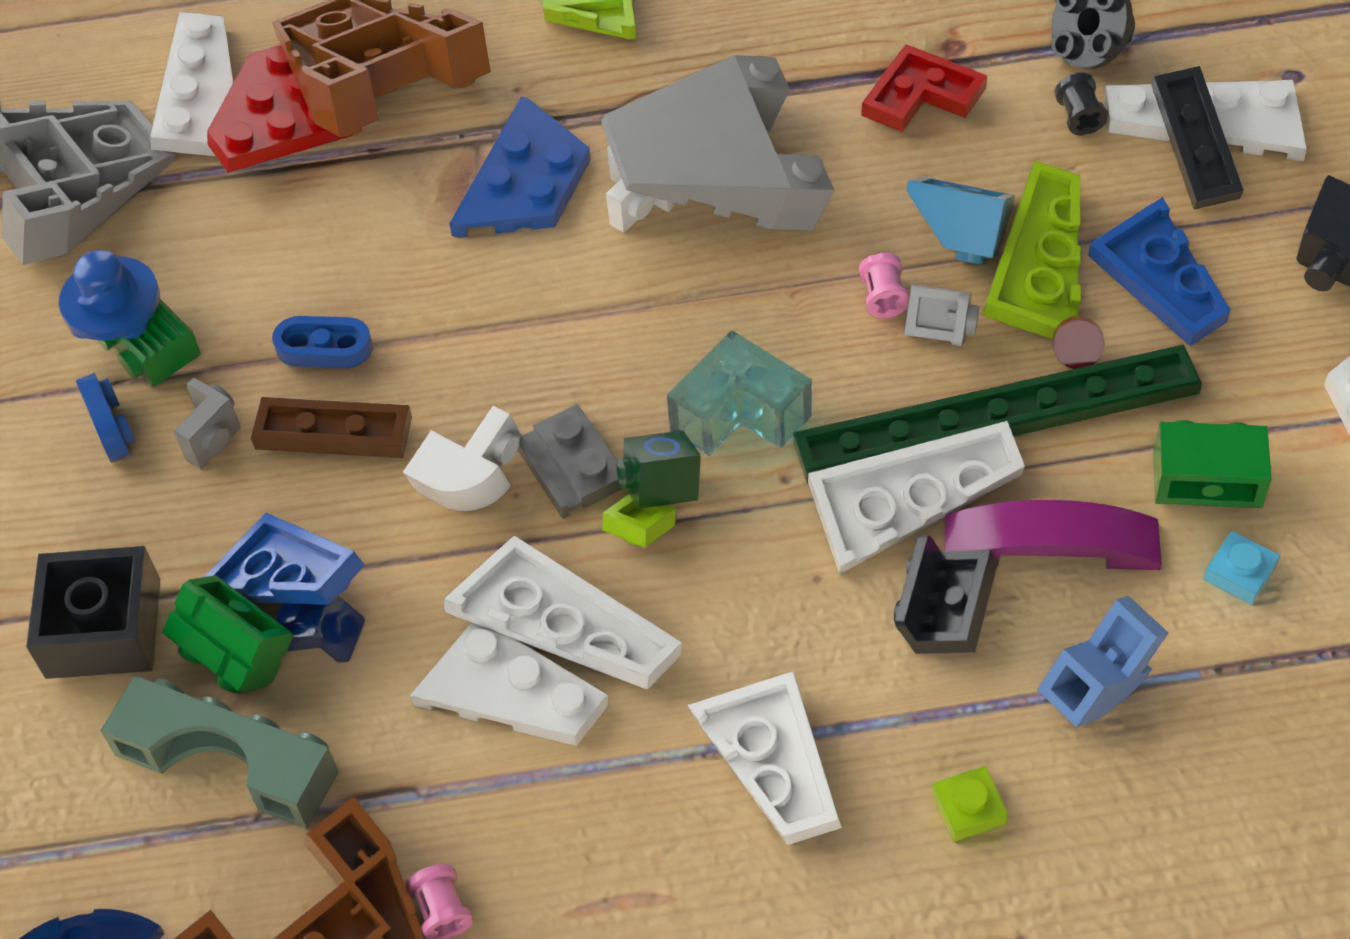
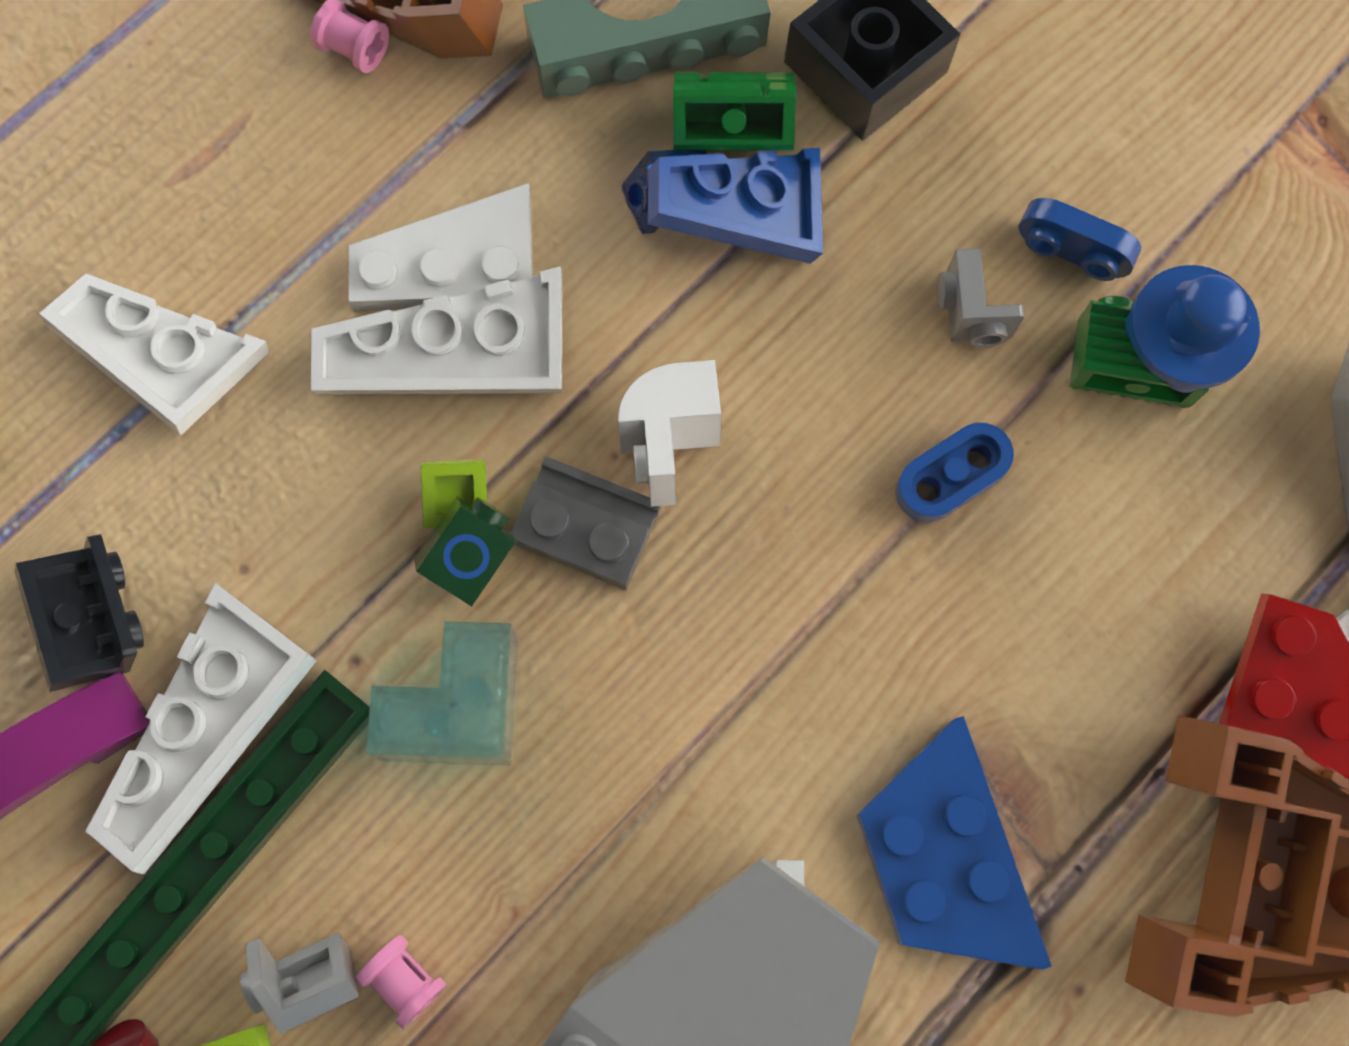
camera: 135 degrees right, 20 degrees up
reddish brown plate [251,397,412,458] -> none

